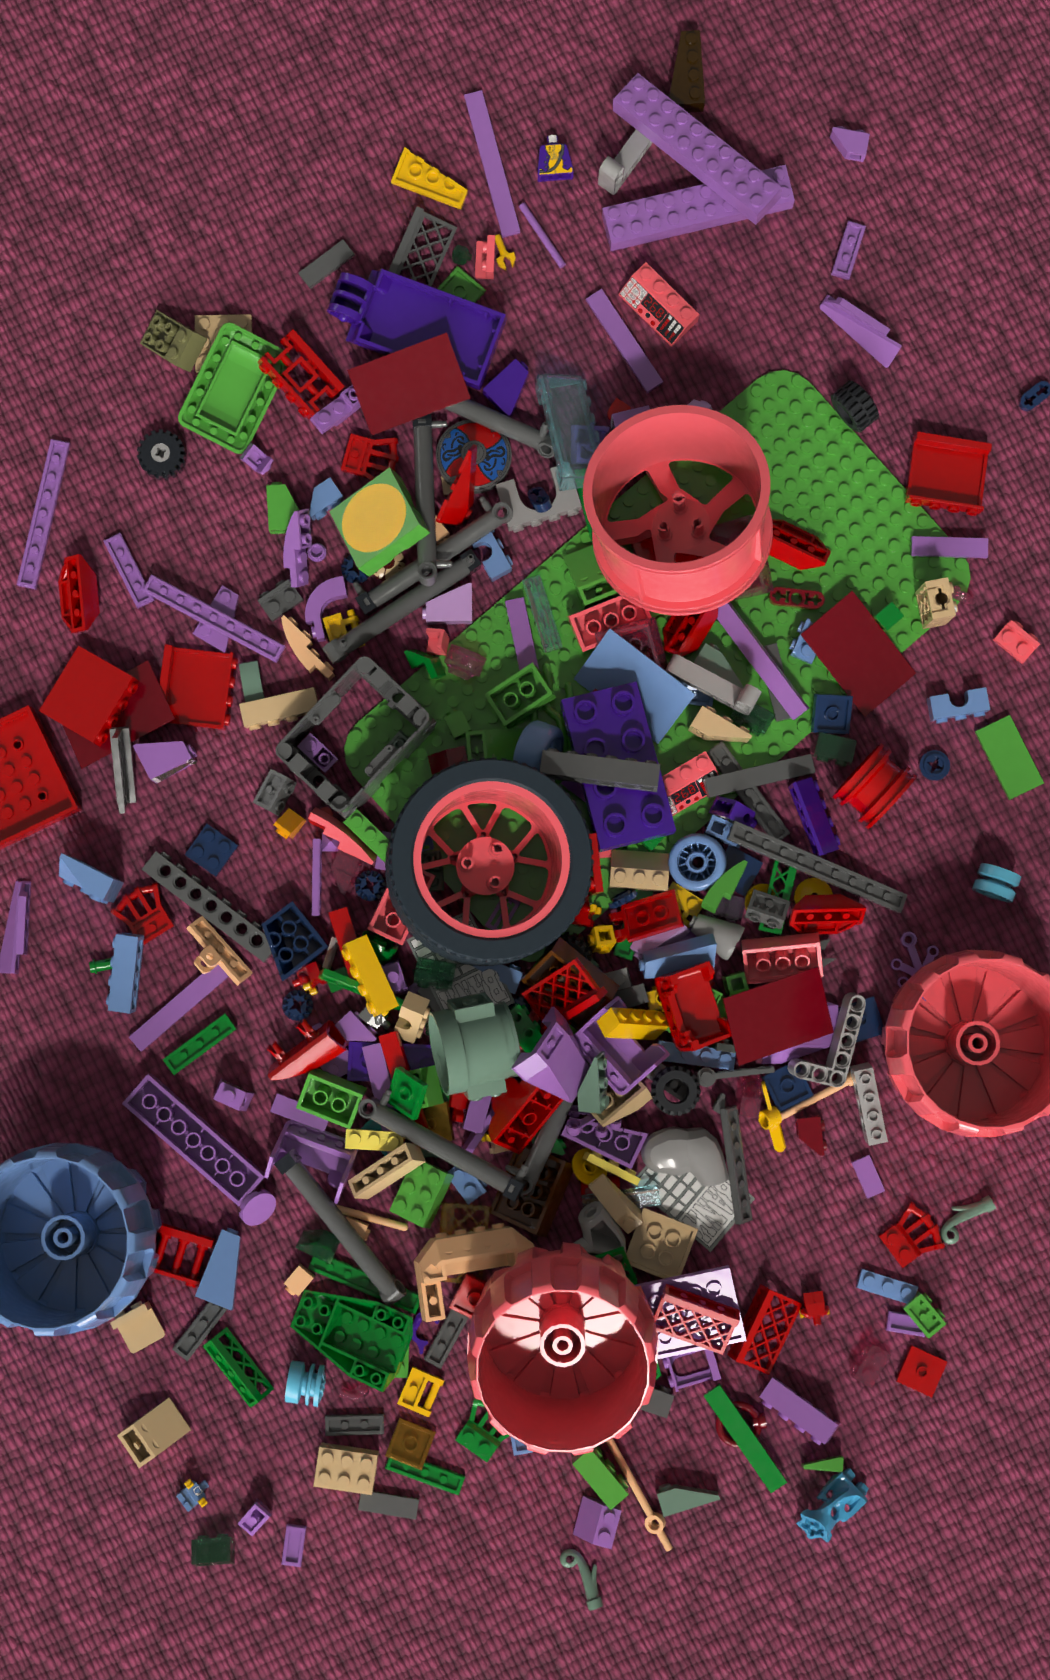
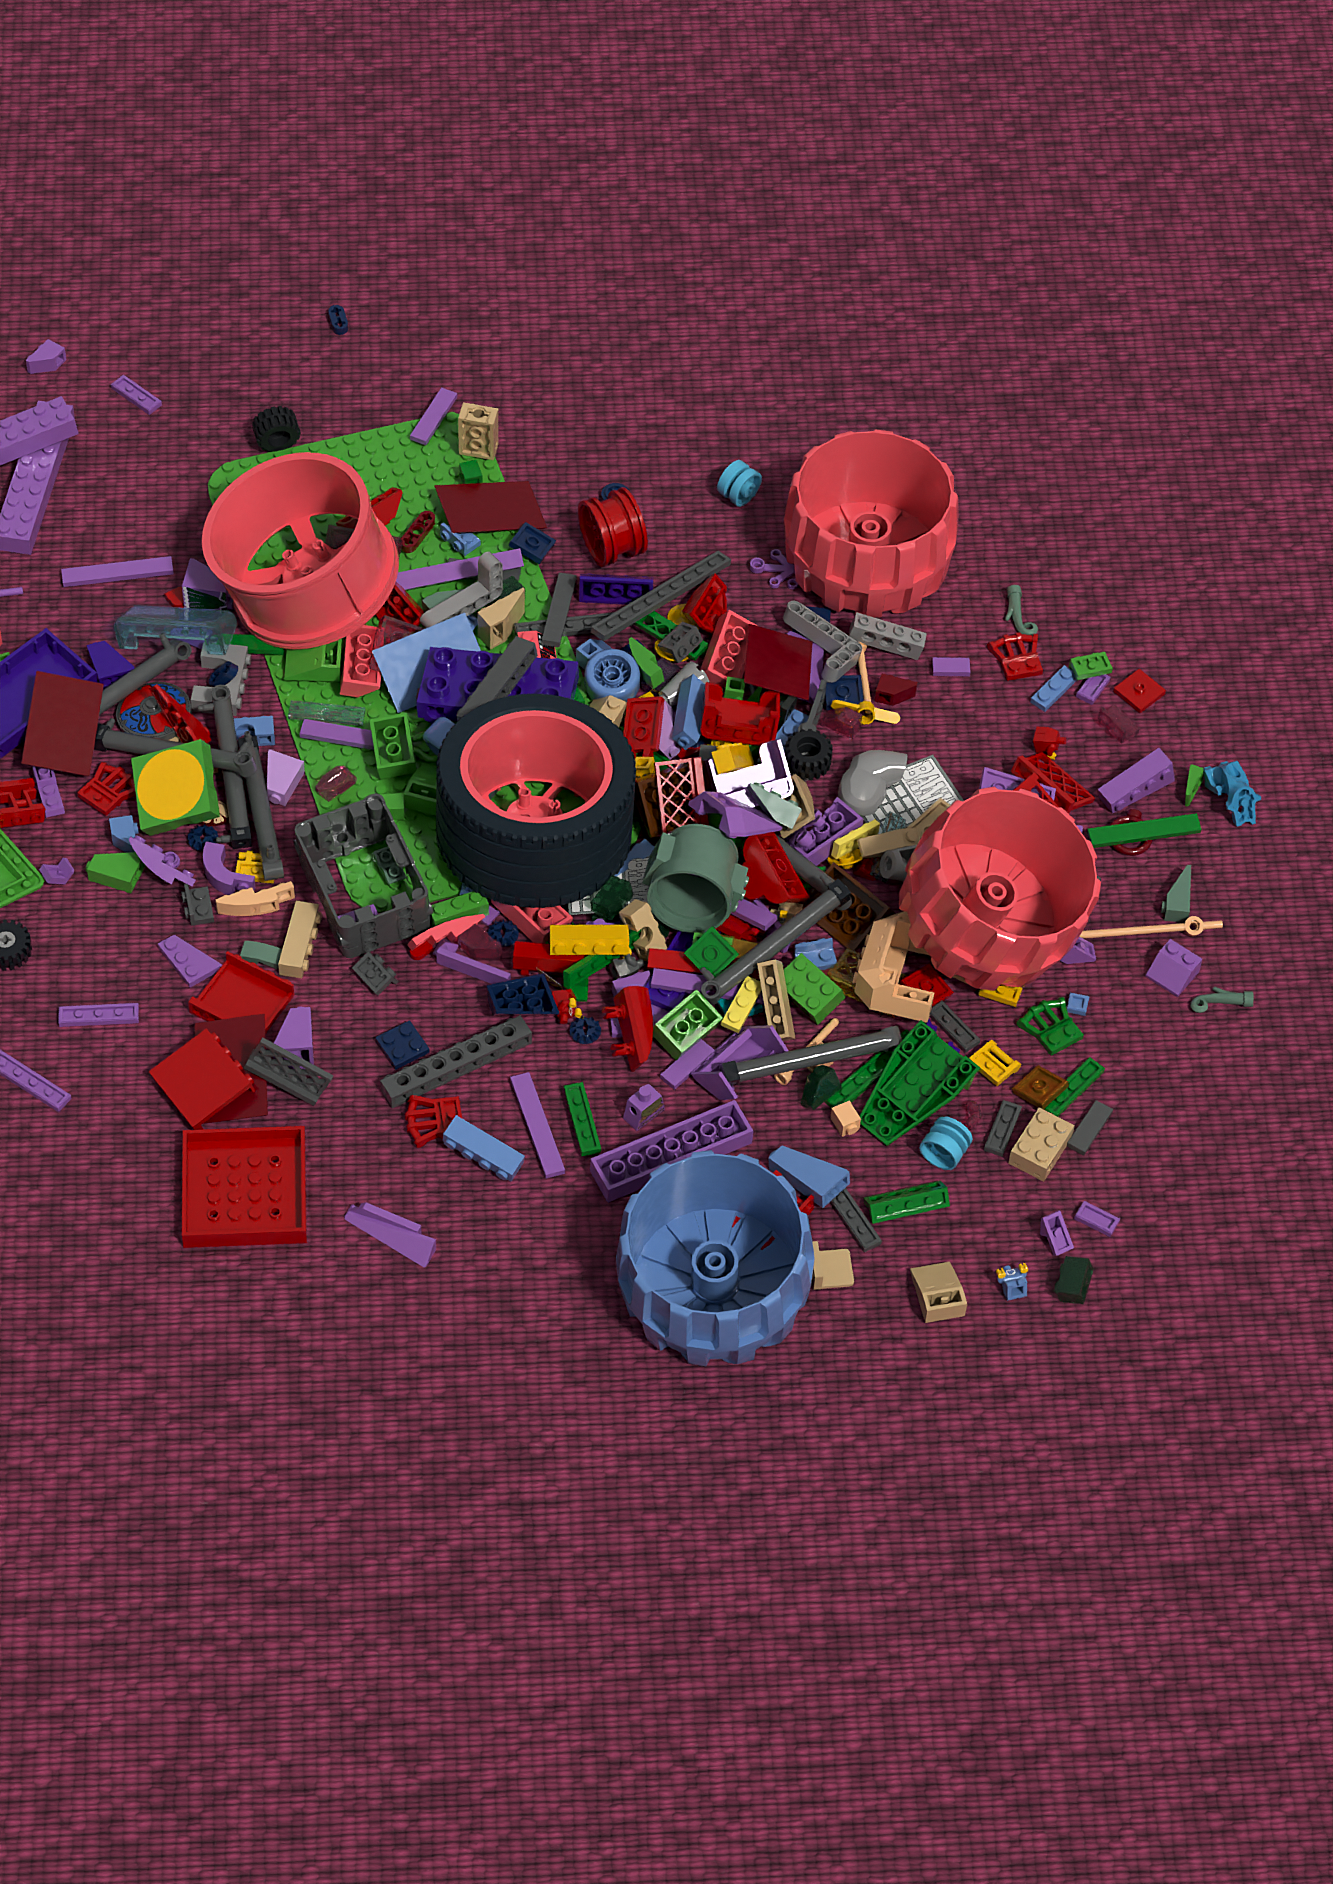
camera: 70 degrees left, 30 degrees down
red wedge [58,554,100,633] -> none
medium blue slope [59,853,124,904] -> none
green pin [89,957,112,974] -> none
medium lavender tile [142,574,286,663] -> none
light nougat plate [186,916,253,986] -> none
medium lavender tile [239,1189,276,1226] -> none
light orange slope [274,808,306,839] -> none
green slope [404,649,446,679] -> none
coral panel [426,628,450,656] -> none
dark red slope [428,746,468,775] -> none
bright green brick [571,1446,629,1510] -> none
coral slope [618,262,700,347] -> none
dark purple torso [709,796,757,829] -> none
dark grey slope [711,1093,725,1115] -> none
dark grey tile [720,1105,752,1225] -> none
clear green brick [812,732,857,767] -> none
medium lavender wedge [819,295,902,368] -> none
red panel [905,432,992,516] -> none
medium blue arch [926,687,990,724] -> none
bright green tile [975,715,1044,800] -> none
coral bracket [993,620,1040,664] -> none

